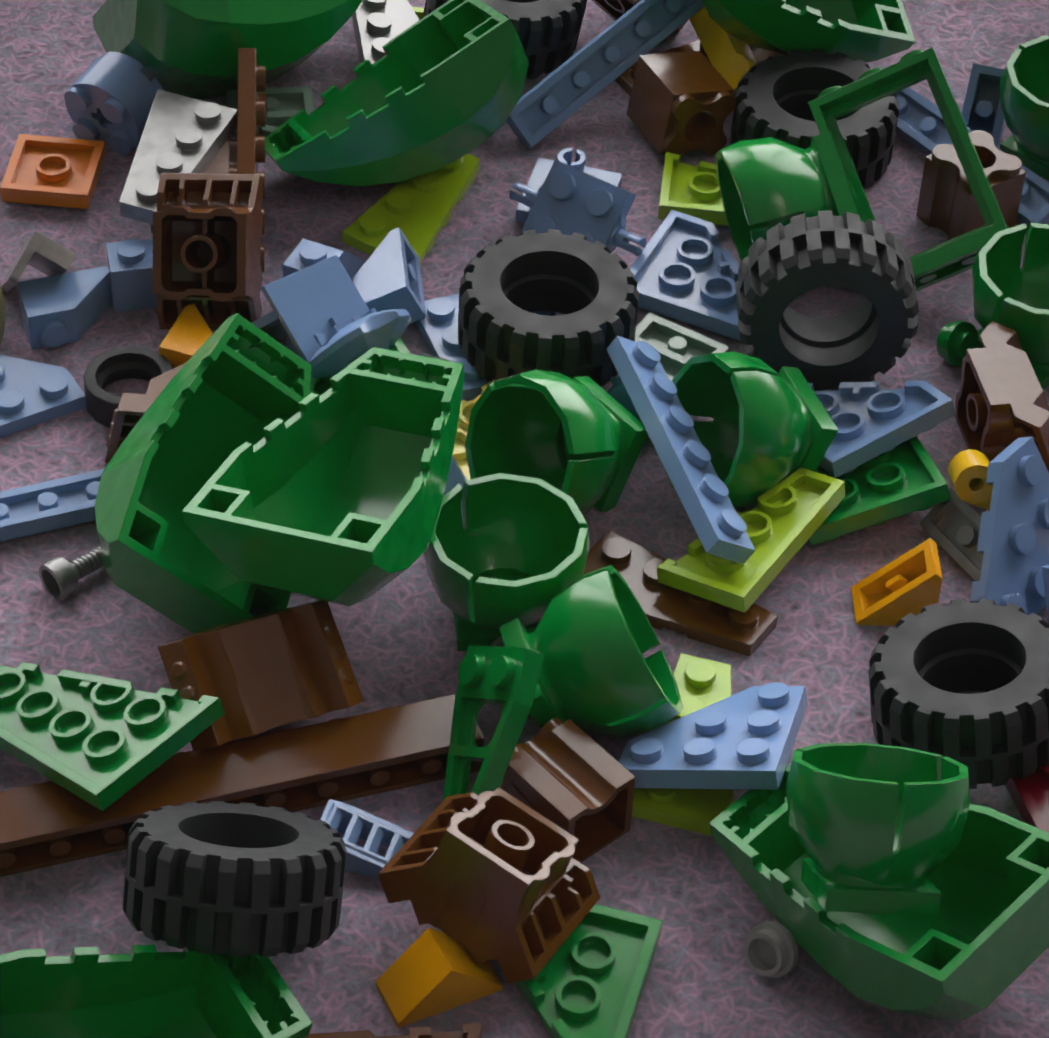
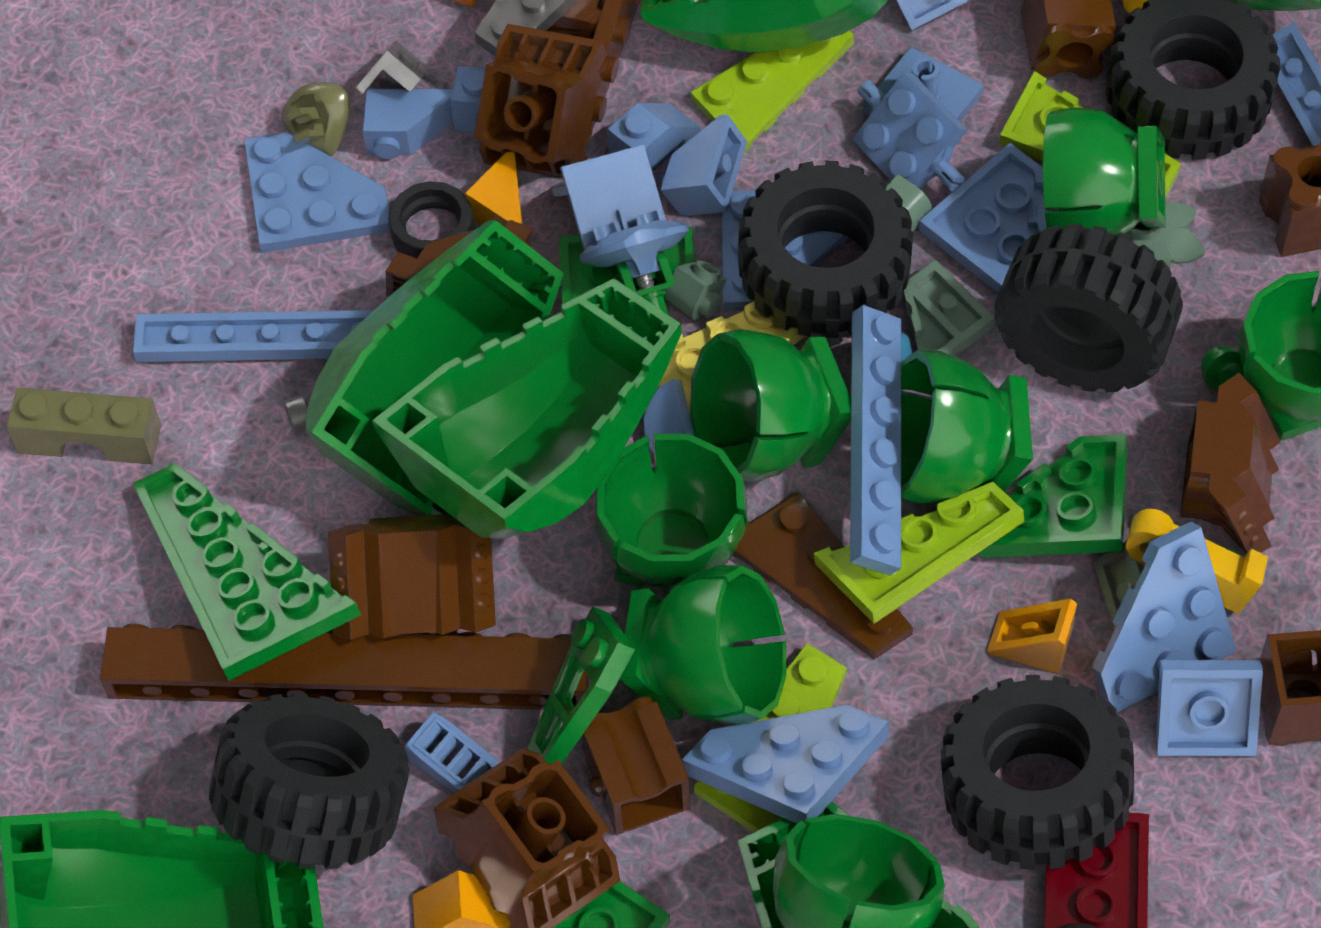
camera: 25 degrees right, 15 degrees up
green door [808,47,1008,292] -> none
medium blue plate [808,380,955,478] -> none

